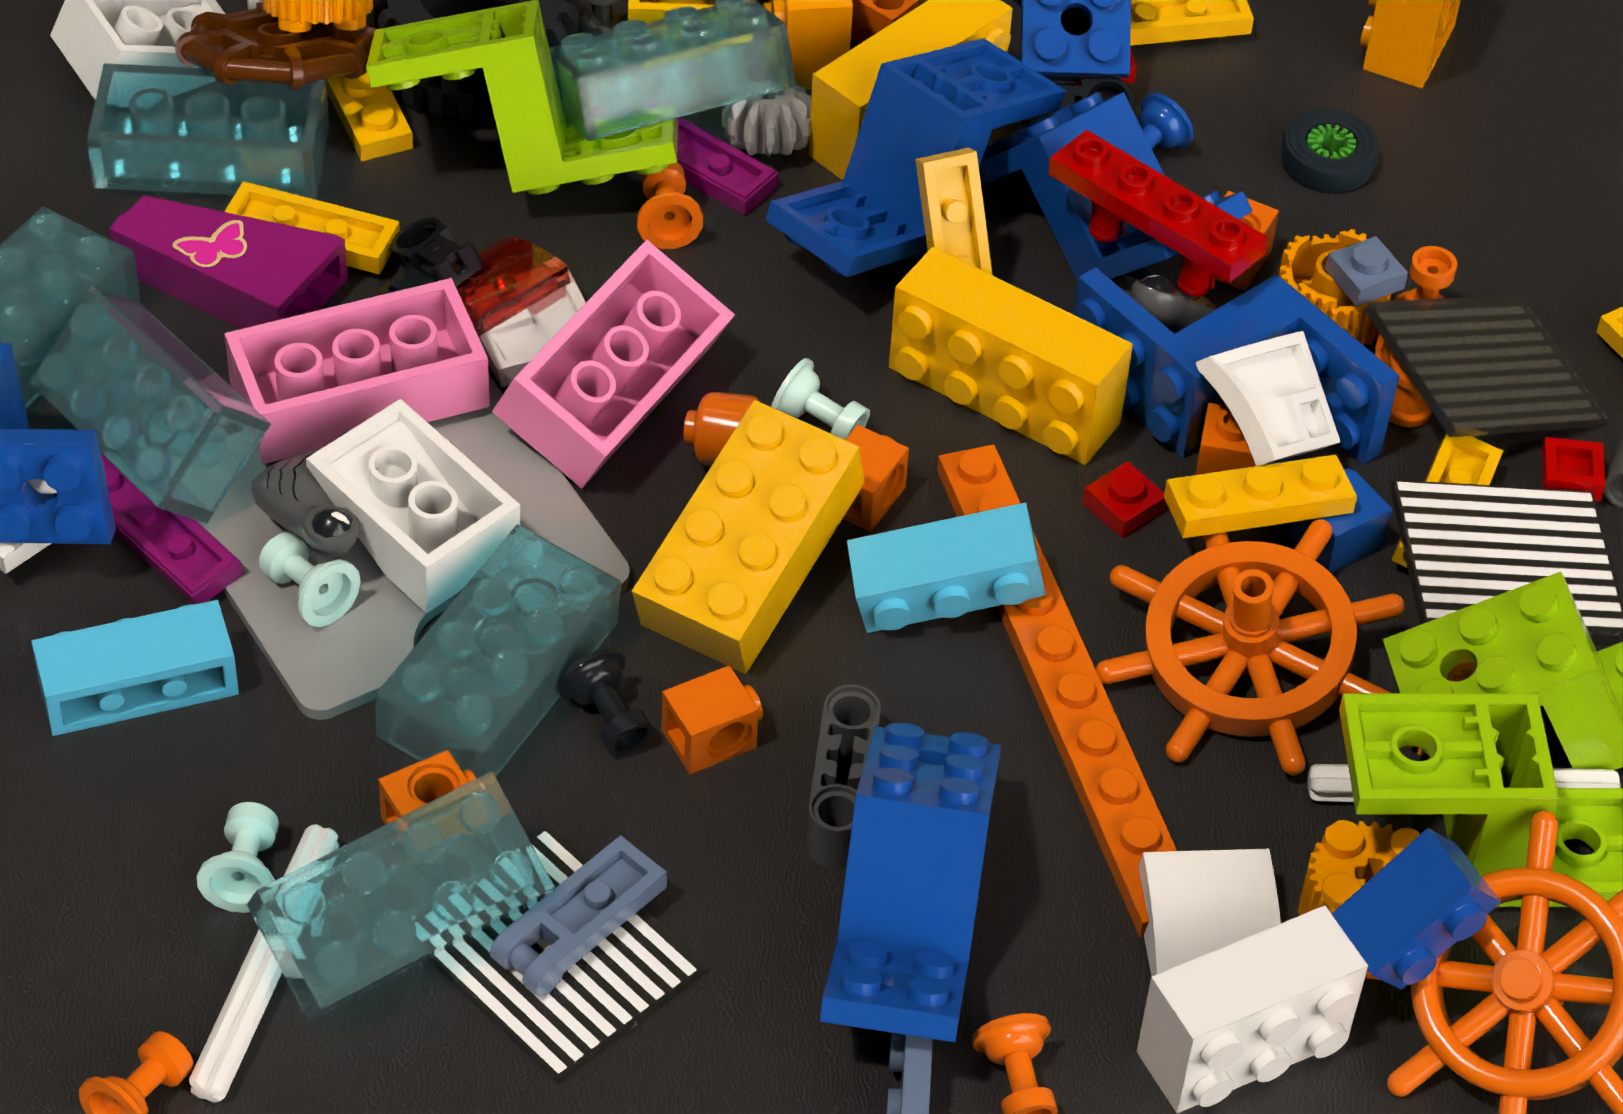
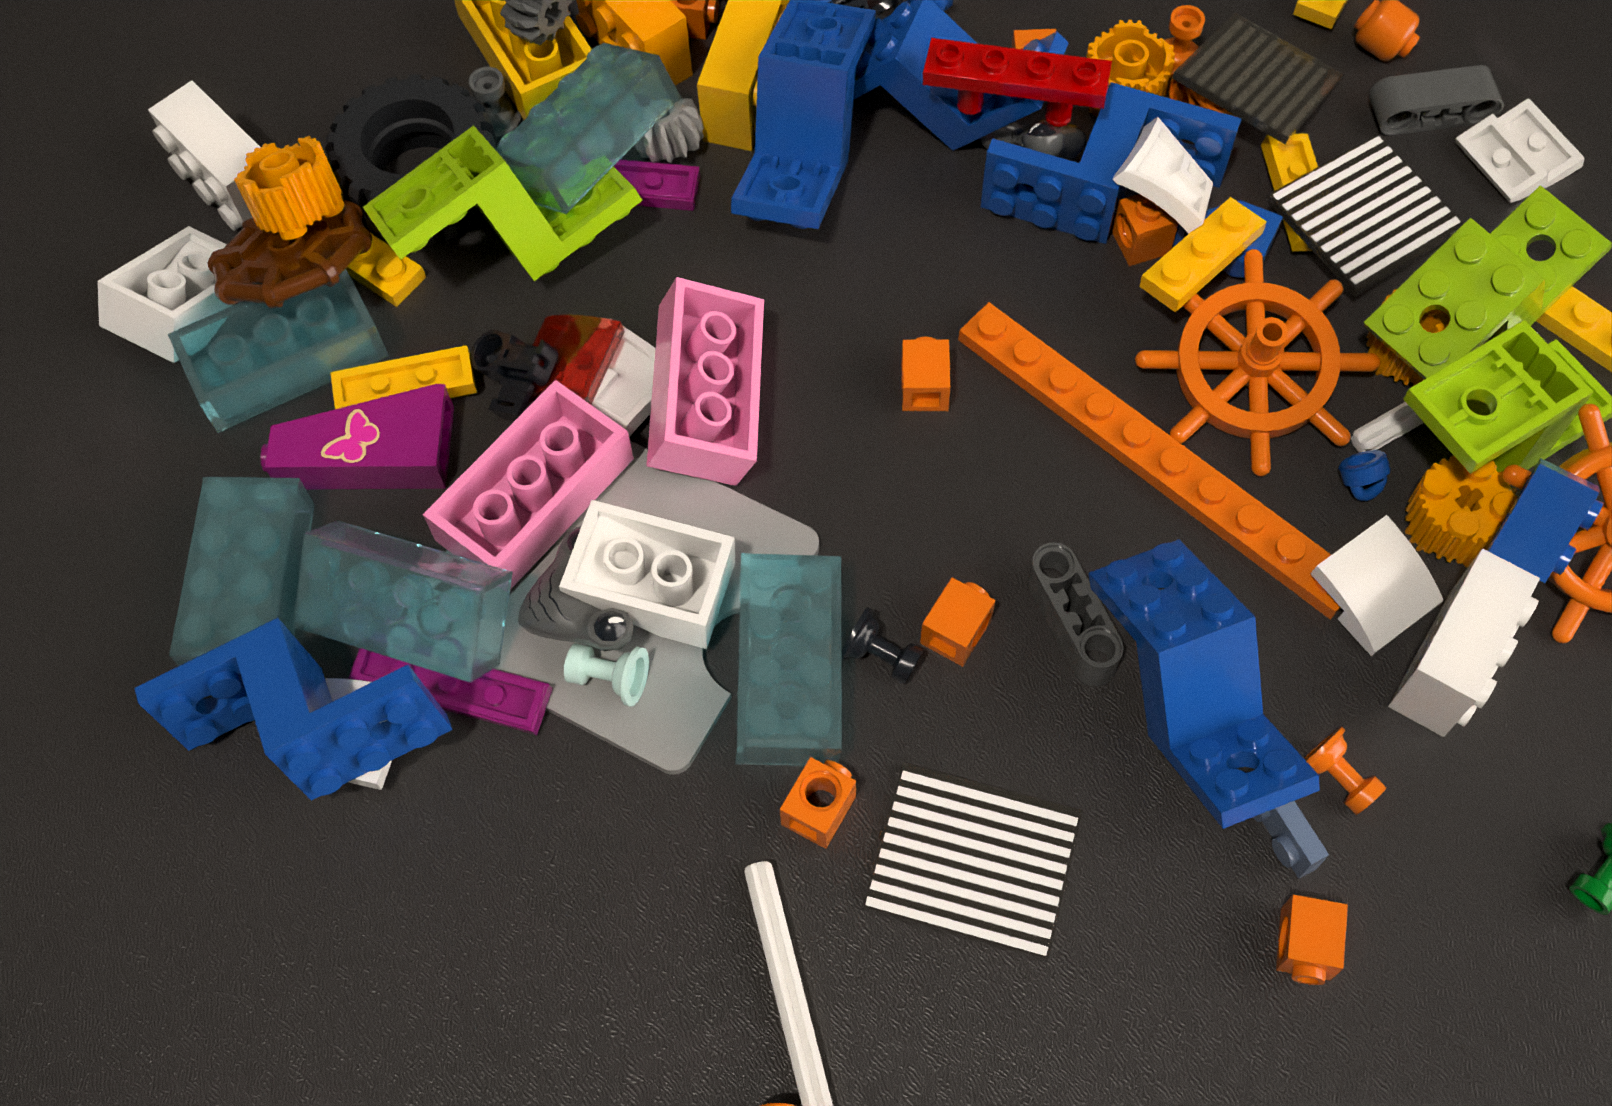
camera: 25 degrees left, 15 degrees up
medium azure brick [31,600,239,736] -> none
light aqua piece [197,802,279,913] -> none
clear light blue brick [246,771,554,1022] -> none
sand blue plate [489,835,667,997] -> none
yellow brick [632,400,865,674] -> none
orange piece [637,163,703,249] -> none
orange head [684,392,761,468] -> none
light aqua piece [771,358,870,440] -> none
medium azure brick [847,502,1046,633] -> none
yellow brick [889,246,1133,466] -> none
yellow plate [915,147,993,275] -> none
red plate [1082,461,1167,539] -> none
sand blue plate [1325,236,1408,306] -> none
red plate [1540,437,1605,502] -> none
none -> blue tile [1338,450,1391,501]

